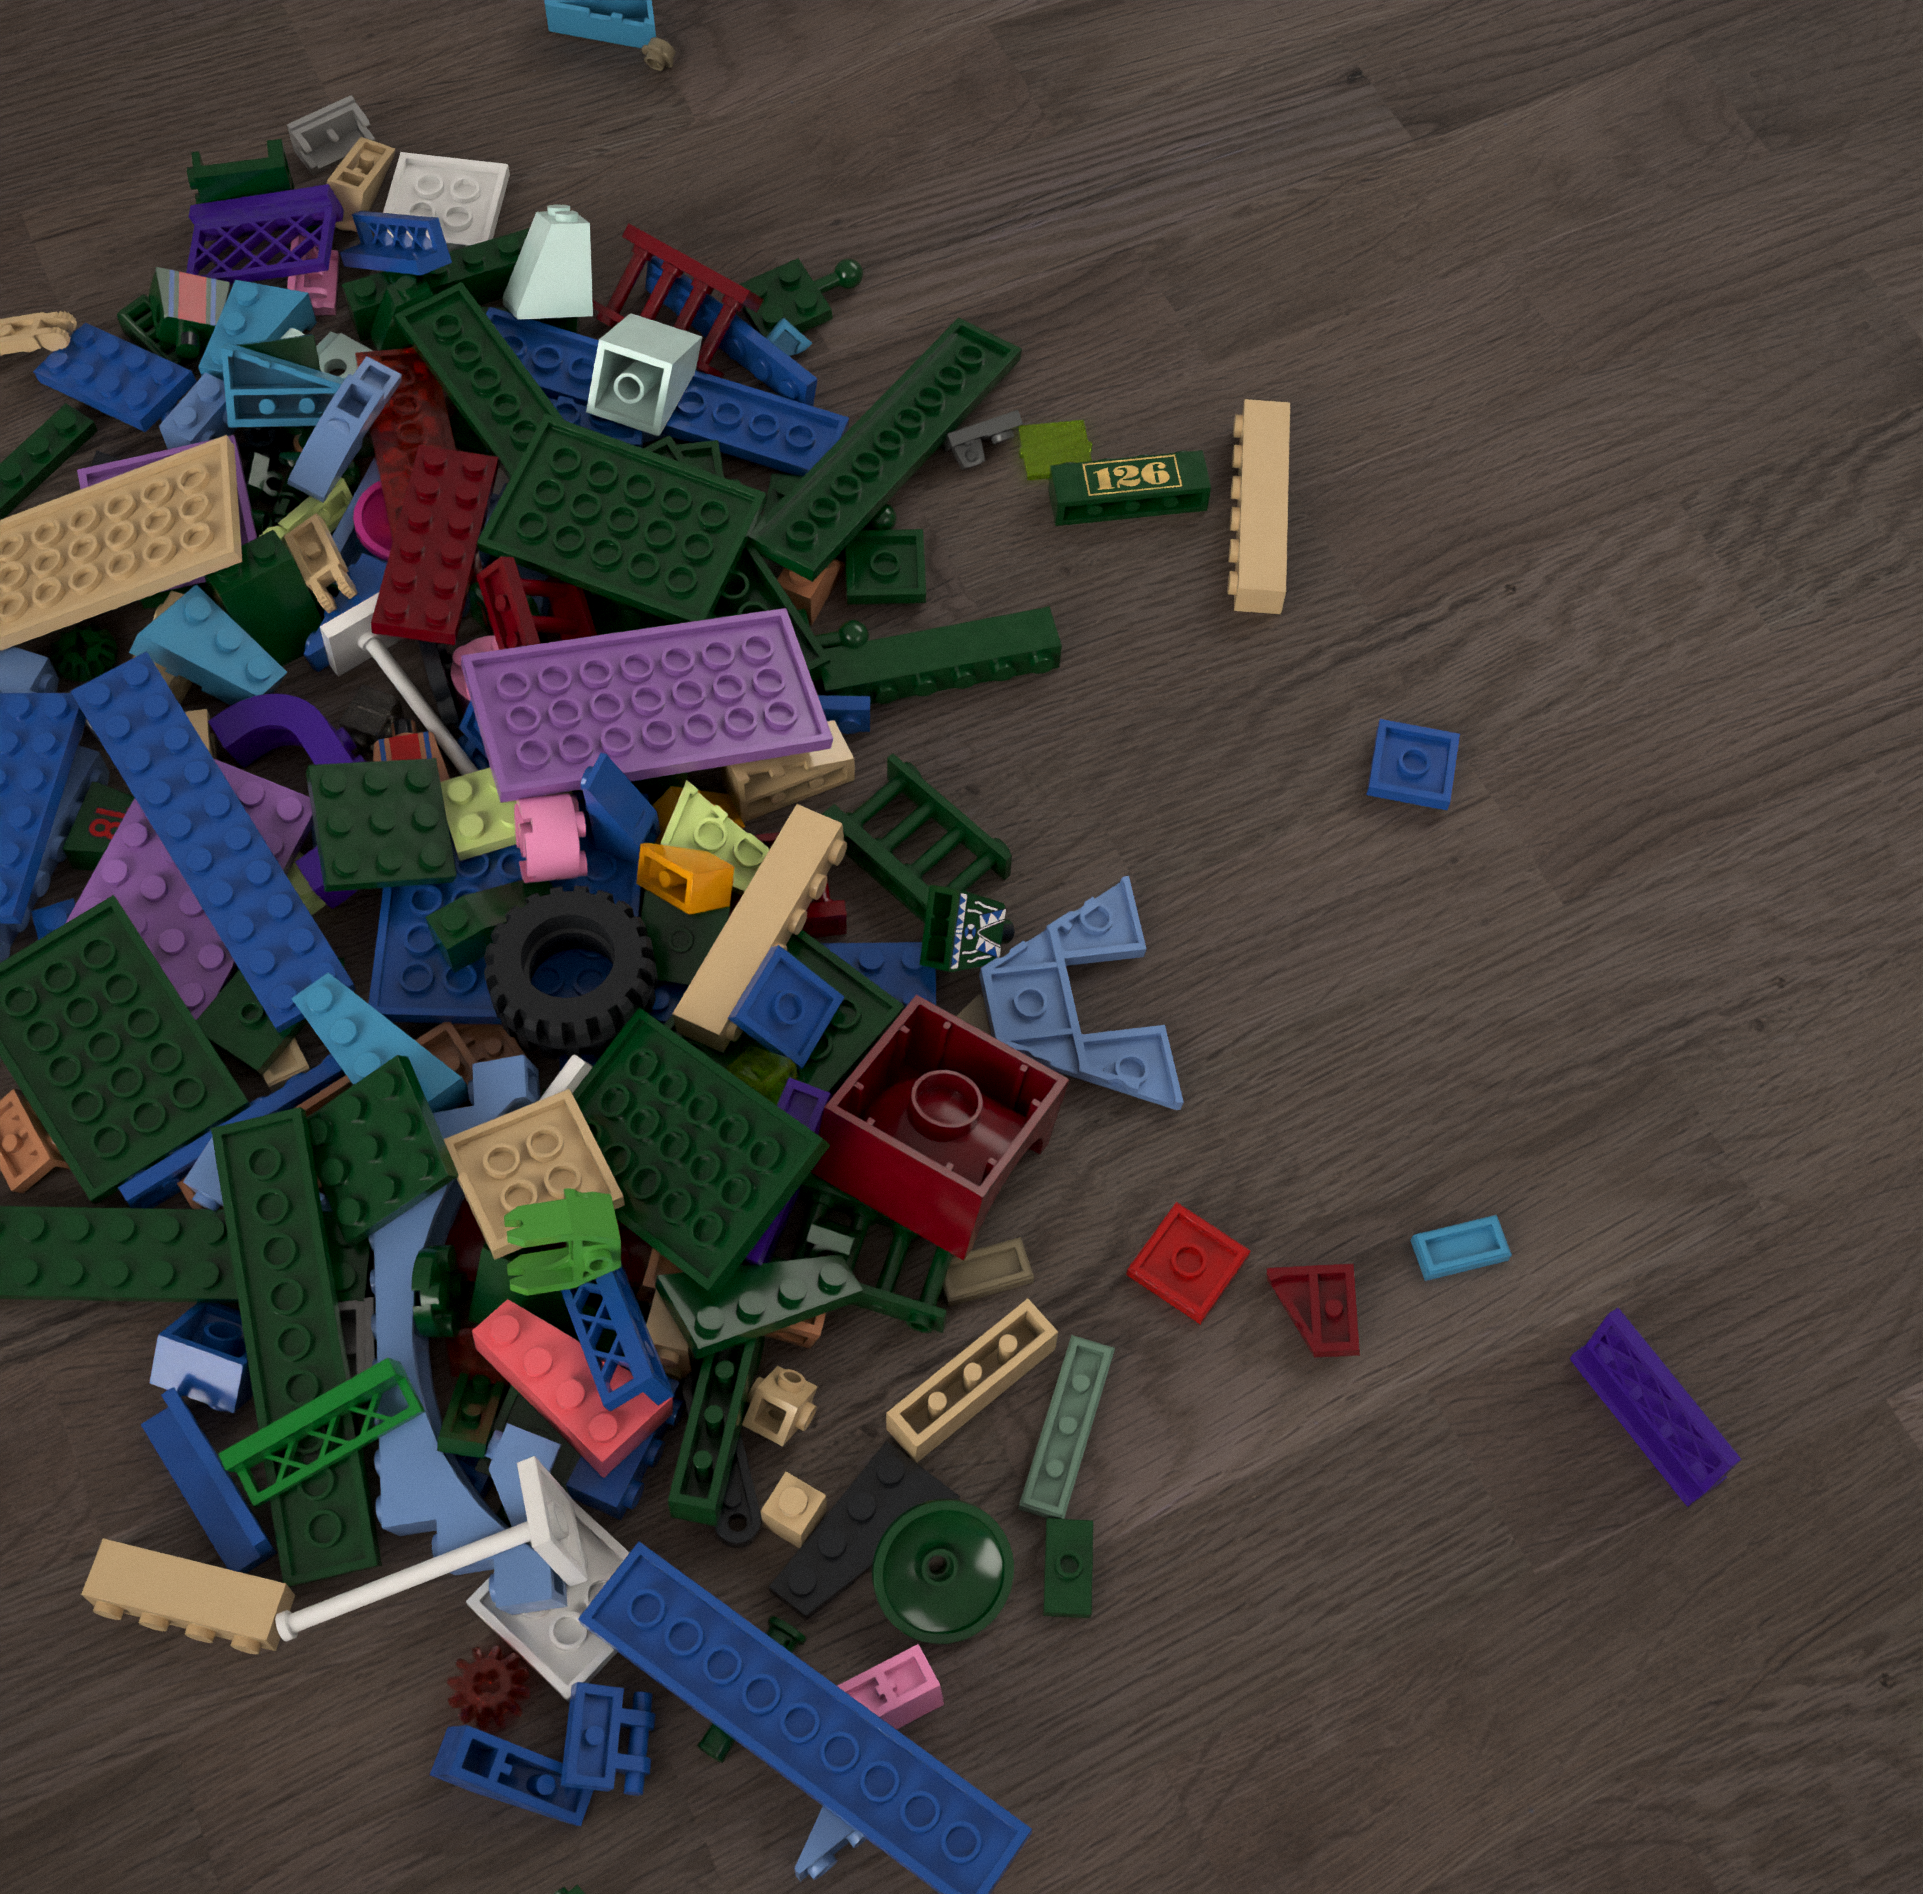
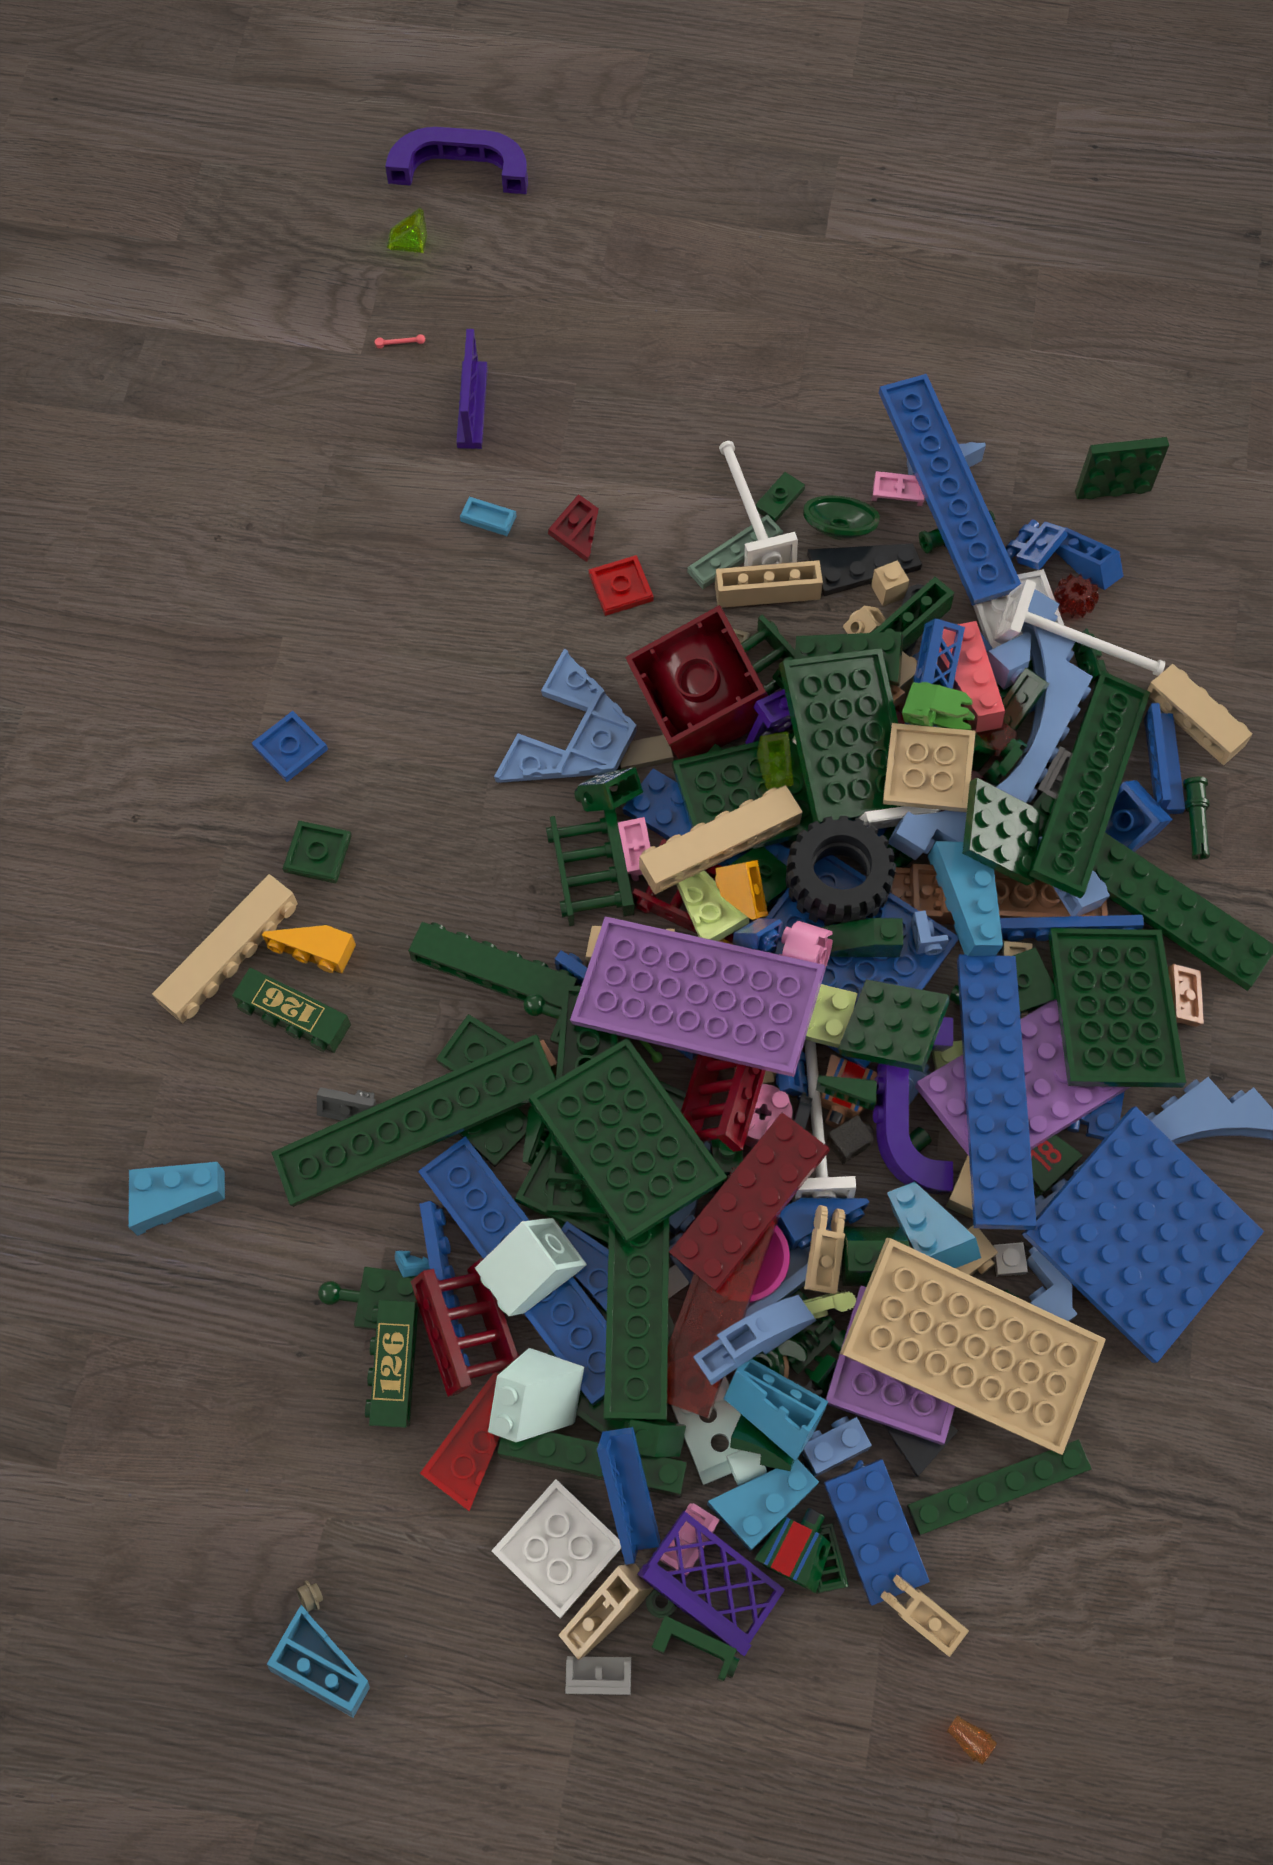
camera: 140 degrees left, 5 degrees up
green fence [218,1358,426,1507] -> none
blue plate [727,945,844,1070] -> none
clear neon green piece [1018,420,1093,481] -> none
none -> dark azure wedge [129,1162,225,1236]
none -> light orange slope [262,925,356,974]
none -> dark green plate [282,820,352,884]
none -> dark green brick [365,1300,419,1427]
none -> coral hinge [375,334,425,348]
none -> red wing [420,1372,500,1511]
none -> bright pink hinge [618,817,651,881]
none -> white tile [719,441,798,567]
none -> dark green slope [816,1075,877,1110]
none -> dark green hinge [909,1126,932,1153]
none -> medium blue bracket [911,911,949,955]
none -> dark green hinge [1072,629,1109,686]
none -> dark green pin [1183,776,1210,860]

